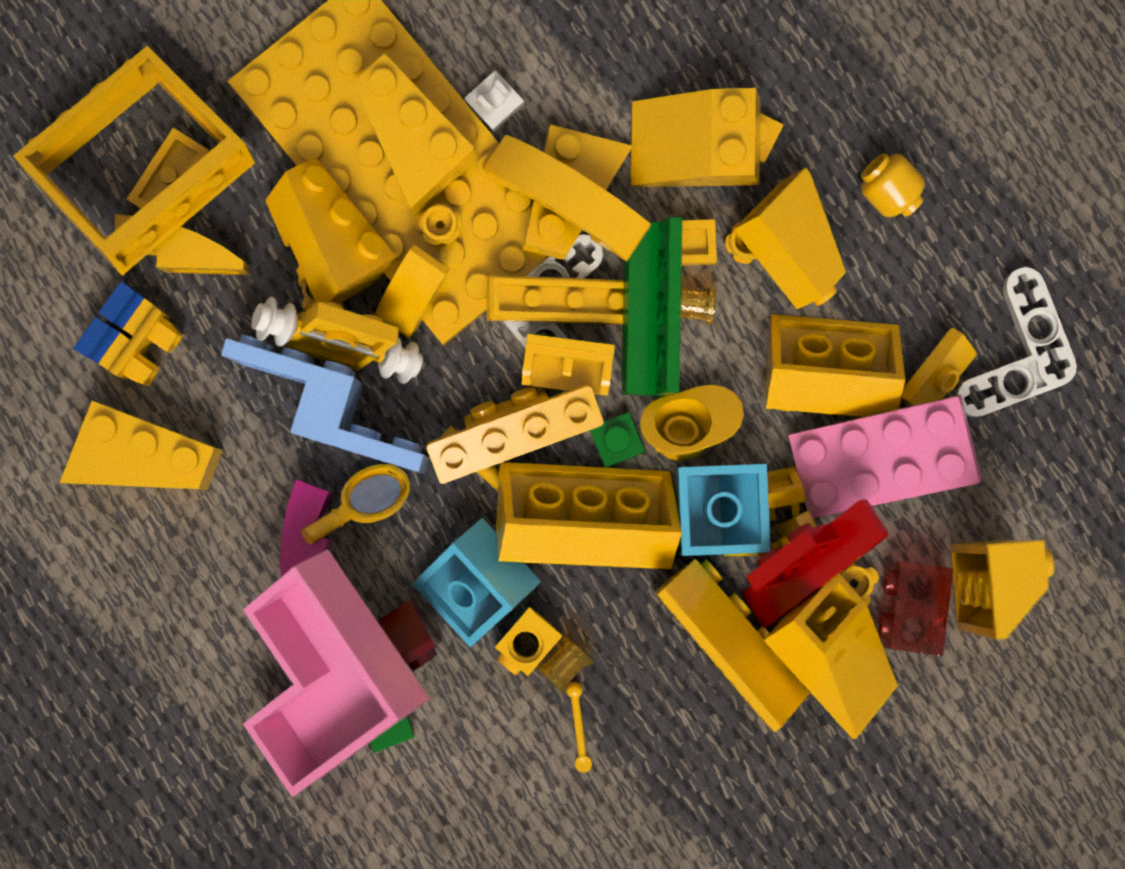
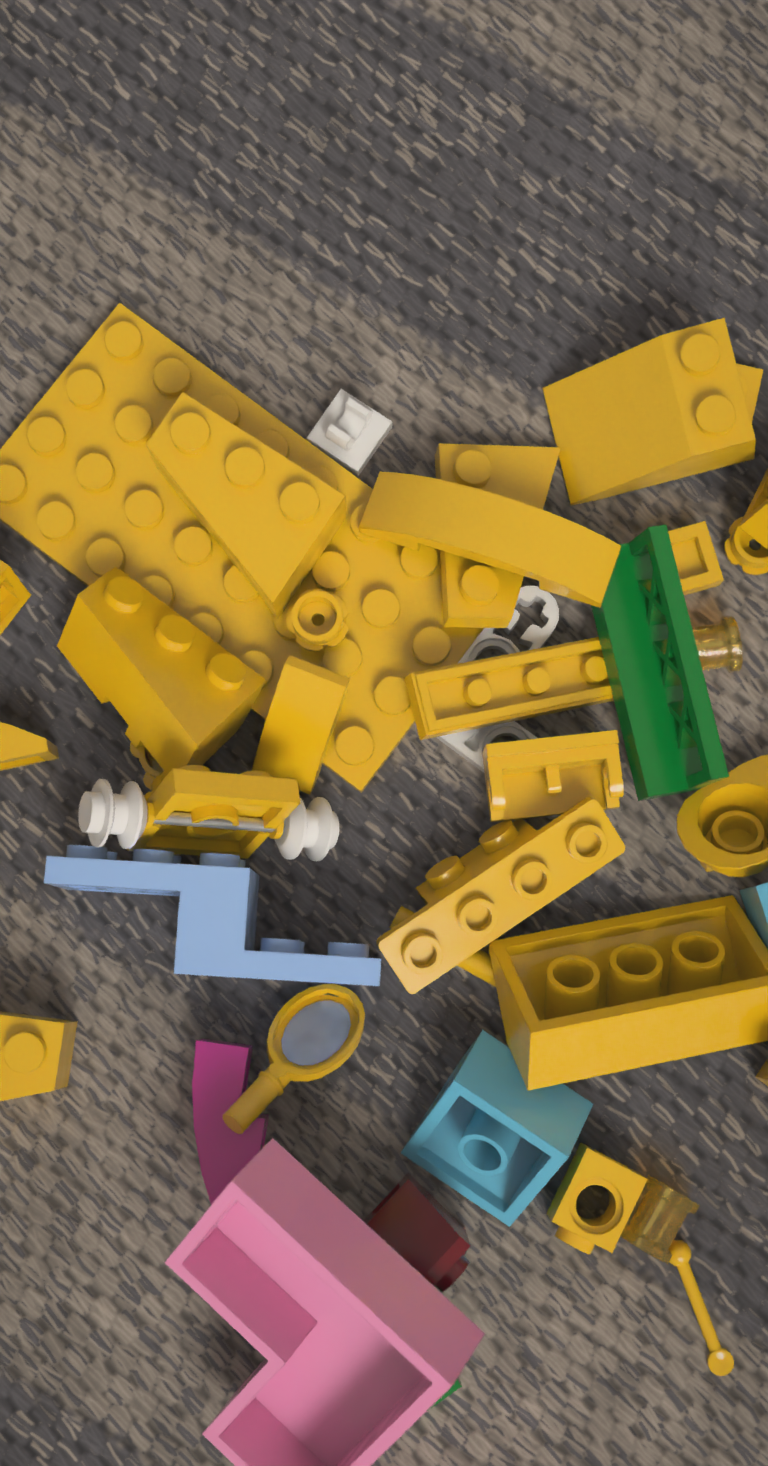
camera: 15 degrees left, 5 degrees down
green plate [590,412,645,468] -> none

